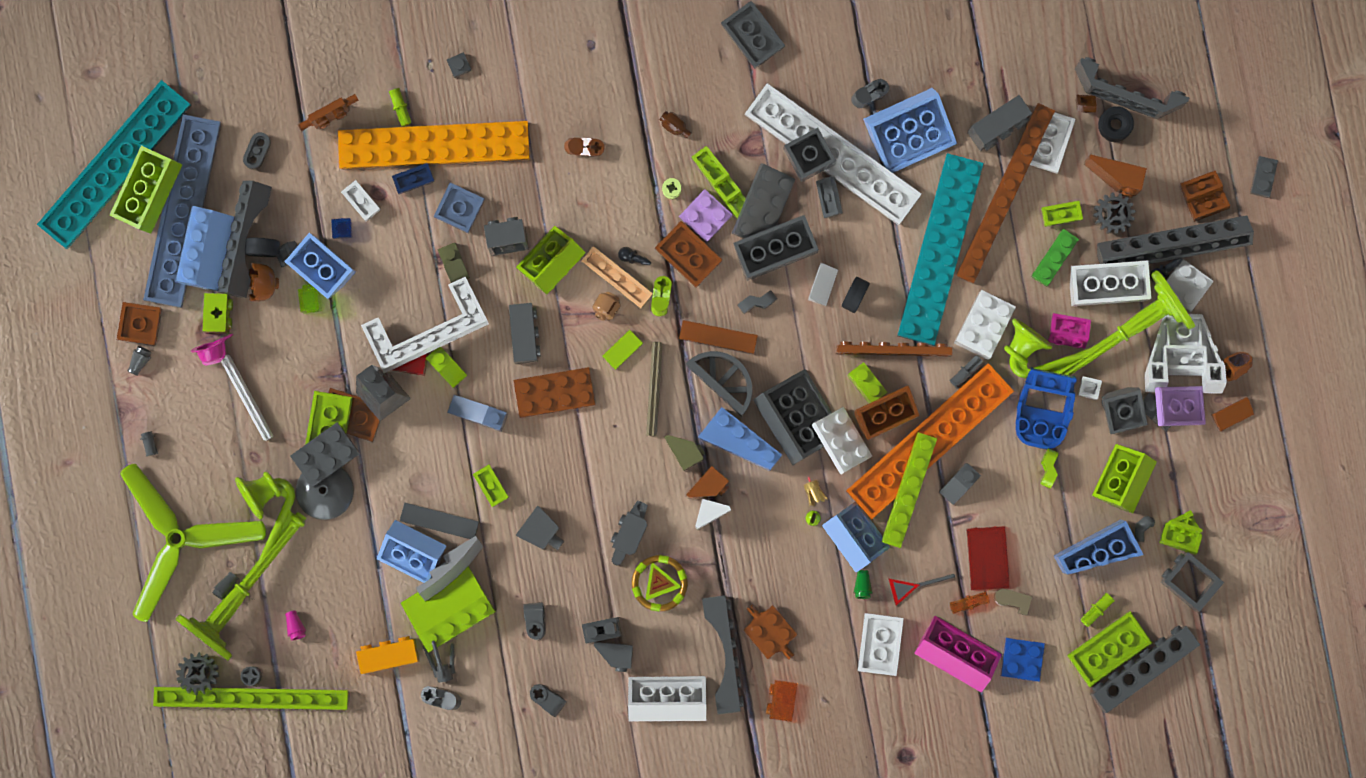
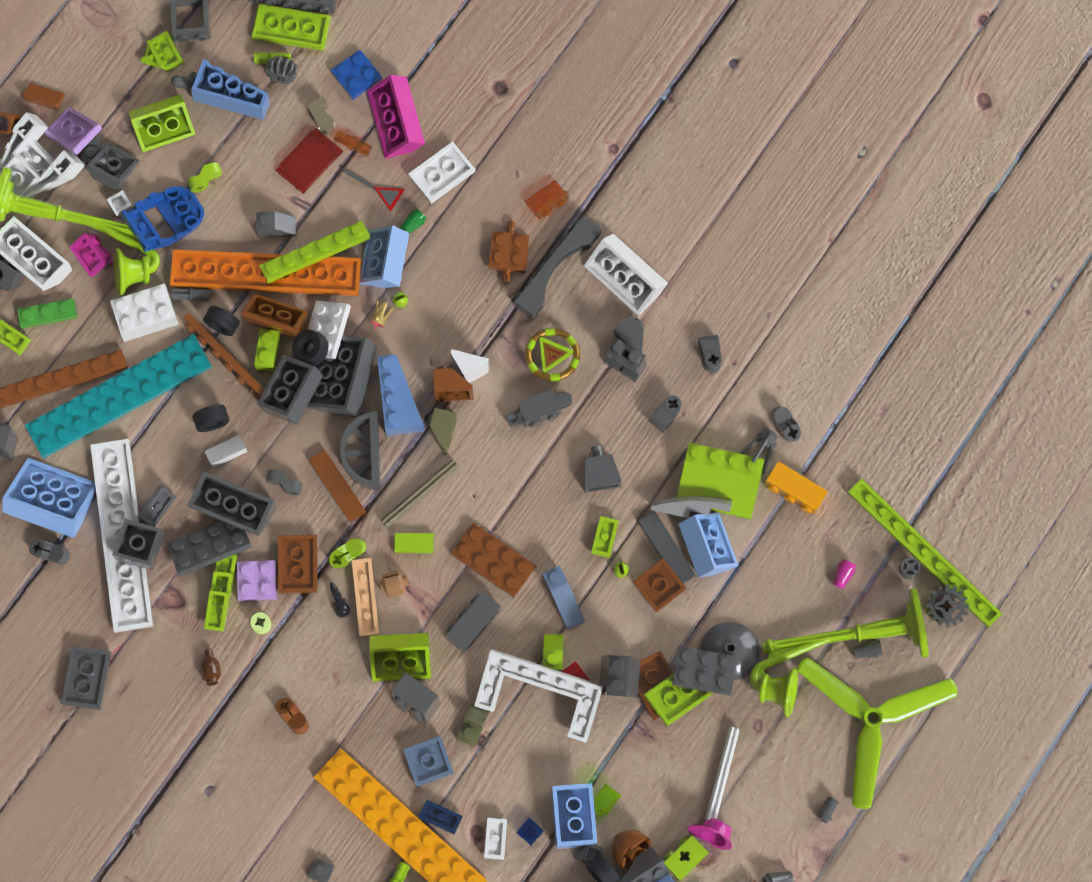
camera: 135 degrees left, 10 degrees down
none -> black tyre [203,306,240,336]
none -> dark grey brick [257,355,323,425]
none -> dark grey gear [266,56,298,84]
none -> black tyre [292,330,329,366]
none -> lime hinge [613,562,629,578]
none -> dark orange plate [633,558,688,613]

